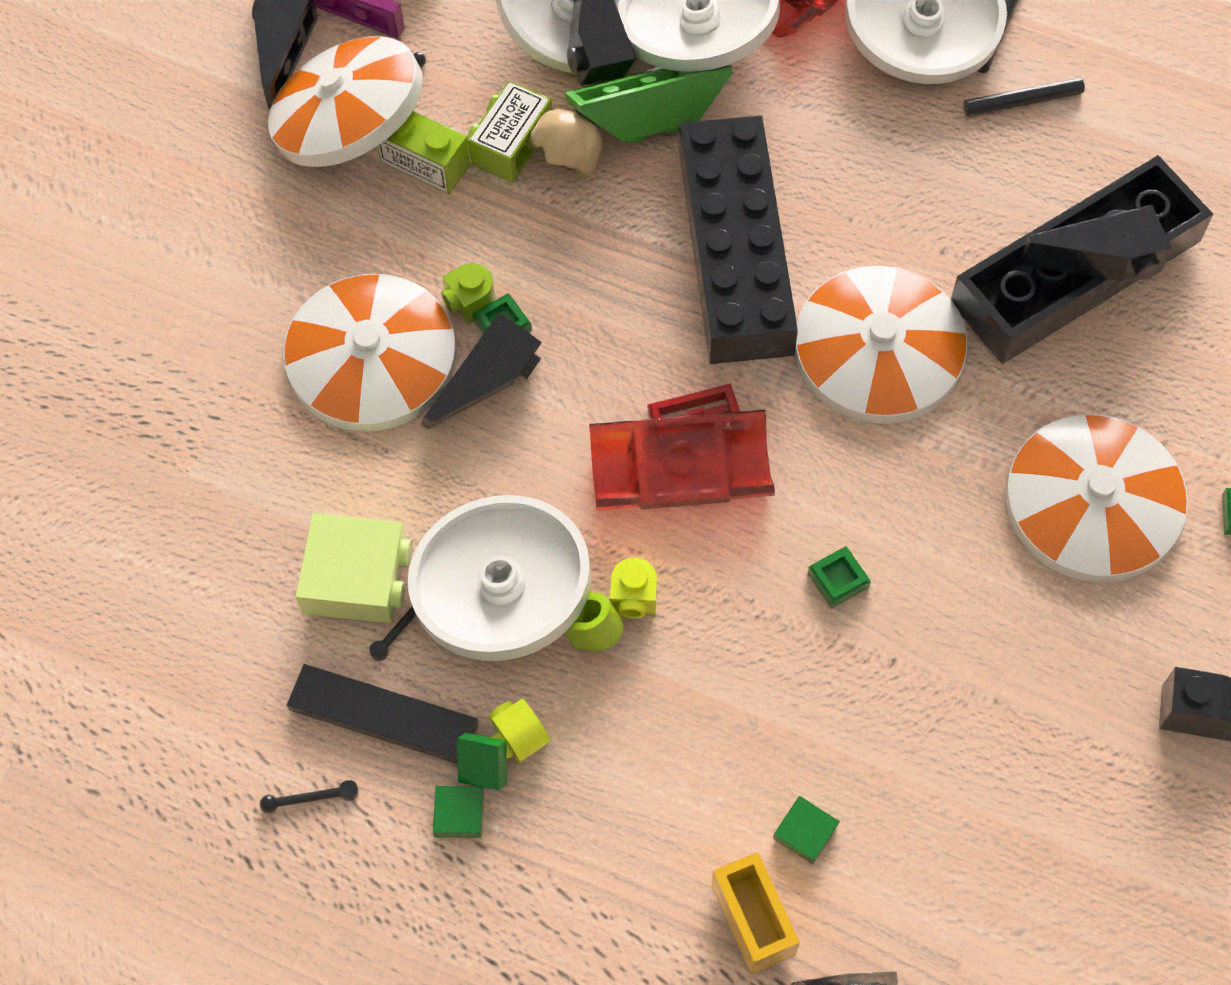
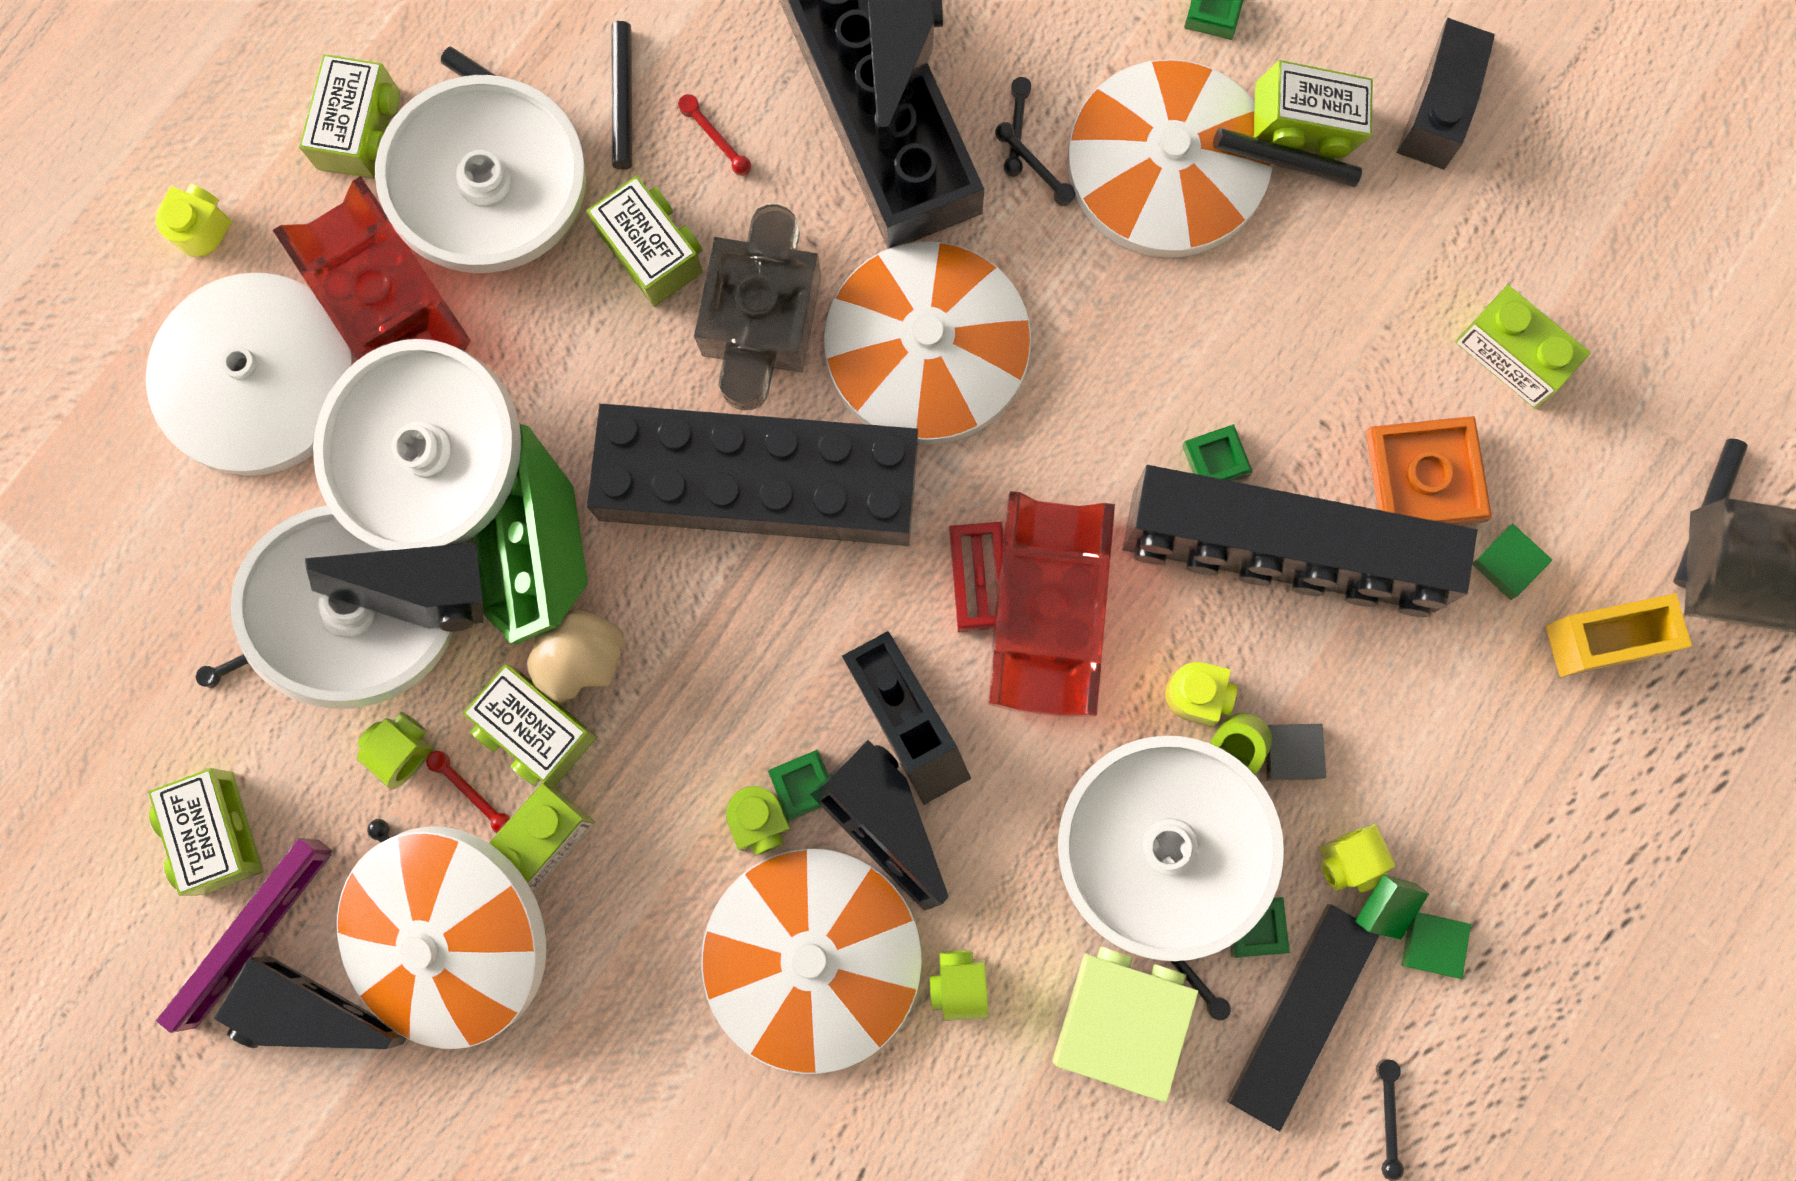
camera: 75 degrees left, 15 degrees up
none -> lime plate [357,712,435,789]
none -> red hinge [426,751,510,833]
none -> brick [586,176,703,307]
none -> red hinge [678,94,751,176]
none -> clear smoke brick [694,204,822,411]
none -> black slope [842,631,971,805]
none -> lime plate [930,950,989,1021]
none -> black hinge [995,122,1076,206]
none -> black hinge [1003,77,1031,177]
none -> black brick [1122,465,1478,617]
none -> black bar [1213,128,1362,187]
none -> green tile [1230,897,1290,958]
none -> brick [1254,60,1373,159]
none -> dark grey tile [1266,724,1326,781]
none -> orange plate [1366,416,1492,525]
none -> lime brick [1455,284,1591,408]

